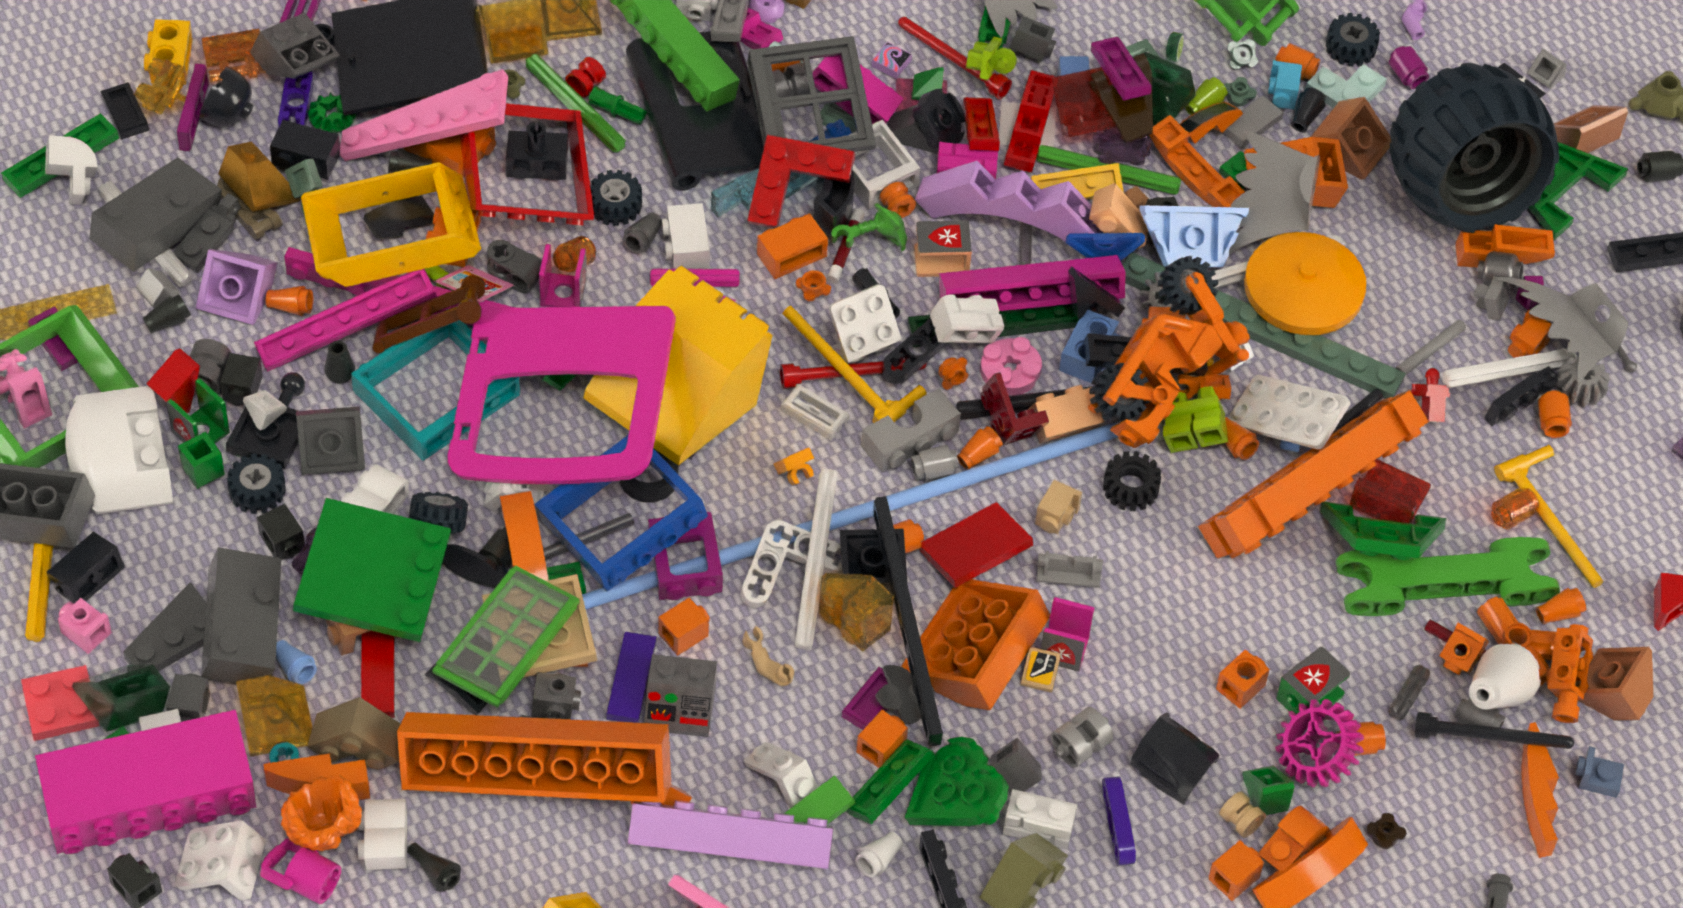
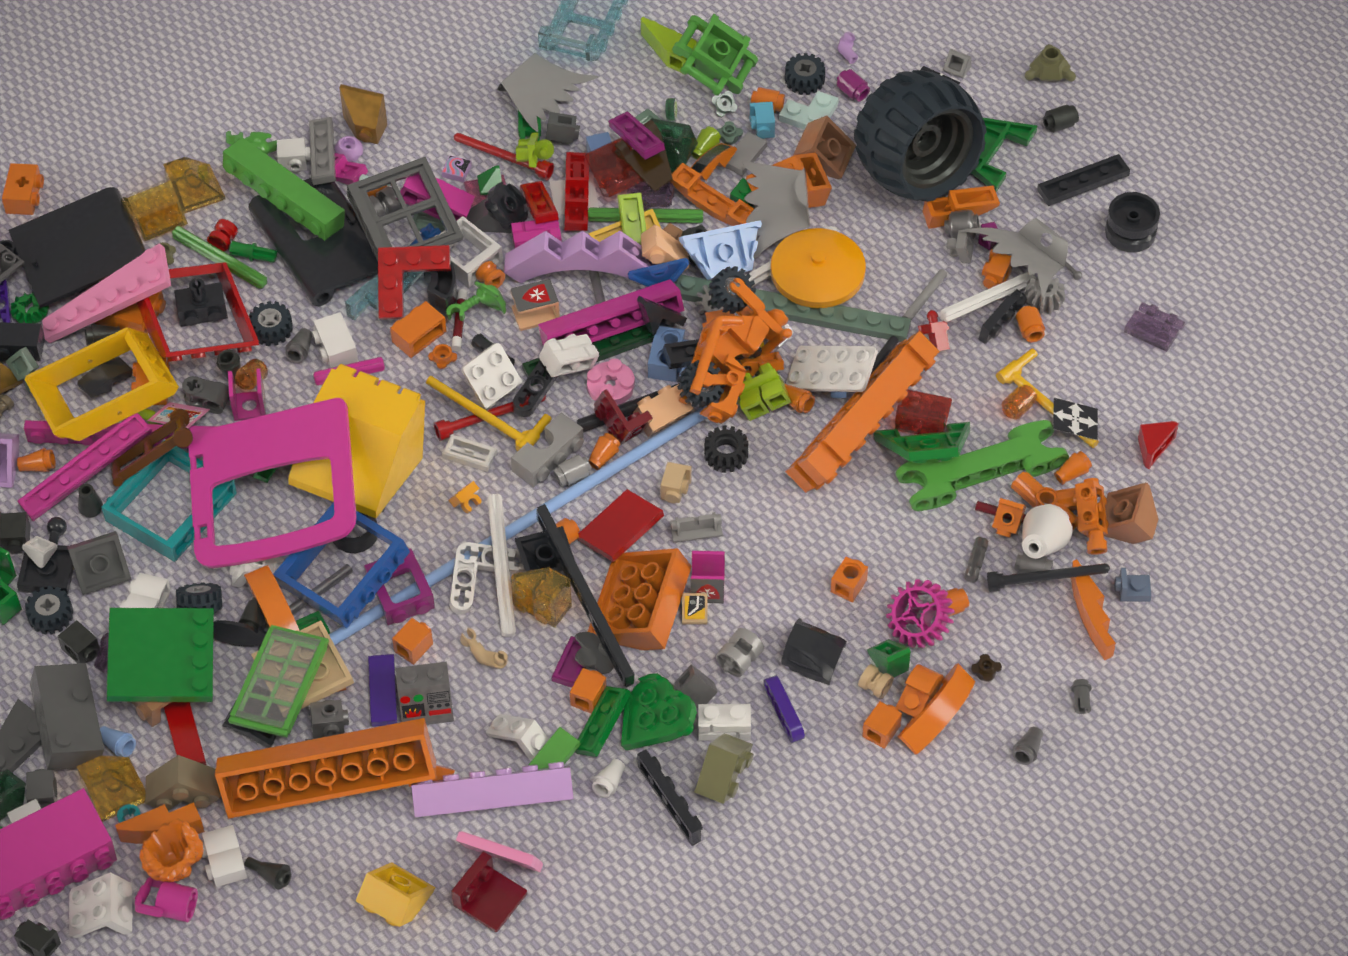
camera: 10 degrees left, 0 degrees up
orange plate [938,357,969,390] -> none
piece [1276,647,1350,714] -> none
black cone [1291,88,1326,132] -> none
nougat slope [1554,105,1628,153] -> none
none -> pearl dark grey cone [216,350,243,384]
none -> lime tile [617,193,646,245]
none -> black sticker [1053,398,1098,440]

